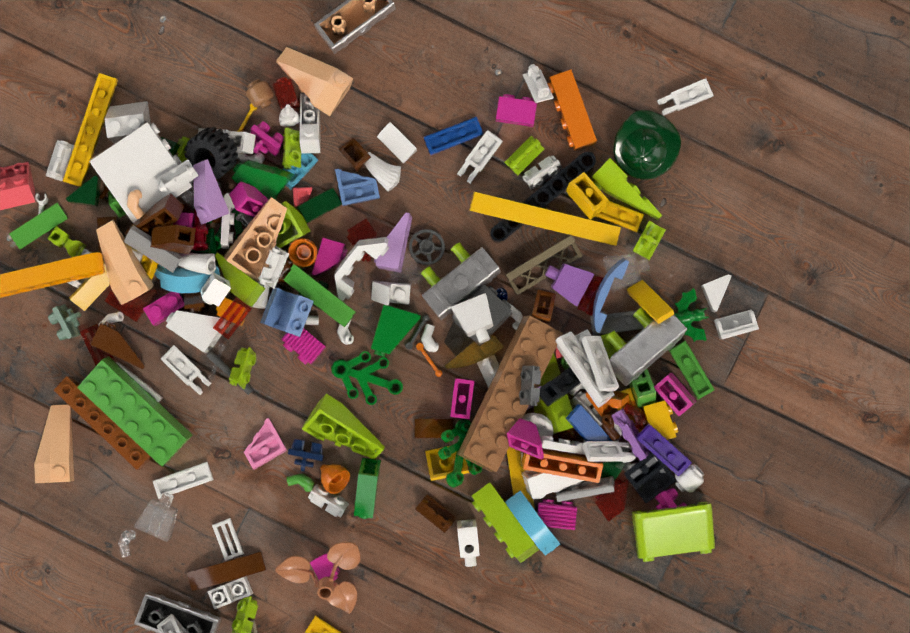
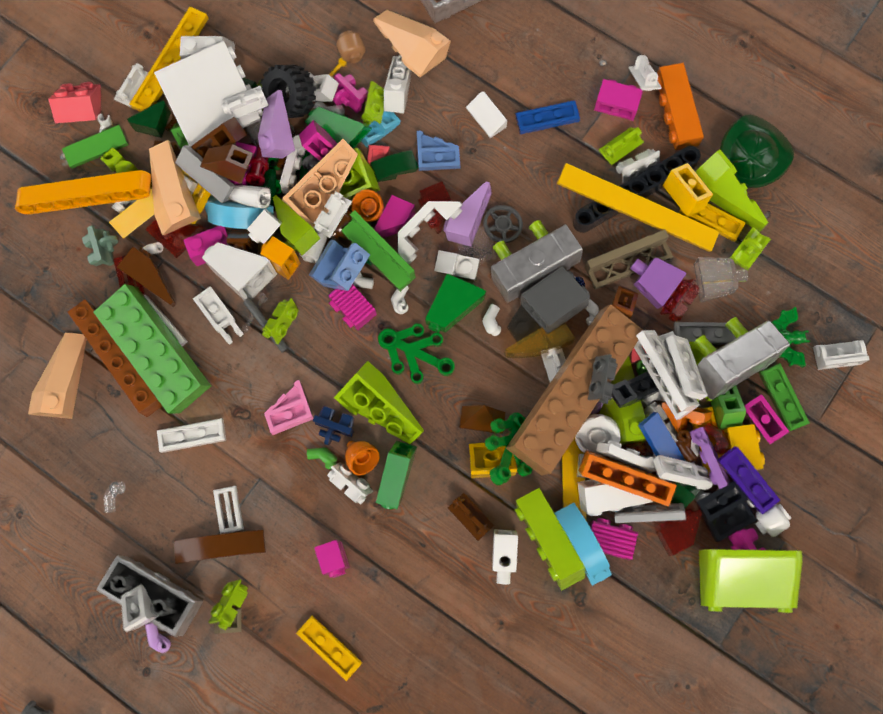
camera: 10 degrees right, 10 degrees down
light nougat arm [127,189,145,219] -> none
clear torso [134,492,178,542] -> none
white slope [207,576,253,610] -> none
clear red tile [213,297,252,340] -> none
clear red slope [272,77,300,110] -> none
nougat plant [275,541,361,614] -> none
white piece [279,104,300,127] -> none
reddish brown slope [339,138,371,172] -> none
white piece [365,152,401,192] -> none
dark grey hinge [405,314,429,350] -> none
orange hinge [416,343,442,377] -> none
dark pink brick [450,378,474,419] -> none
white torso [451,293,493,343] -> none
white hinge [457,130,503,184] -> none
dark pink slope [507,418,544,460] -> none
medium blue slope [593,257,629,333] -> none
yellow tile [627,280,674,324] -> none
white hinge [657,79,714,116] -> none
white slope [701,275,732,312] -> none

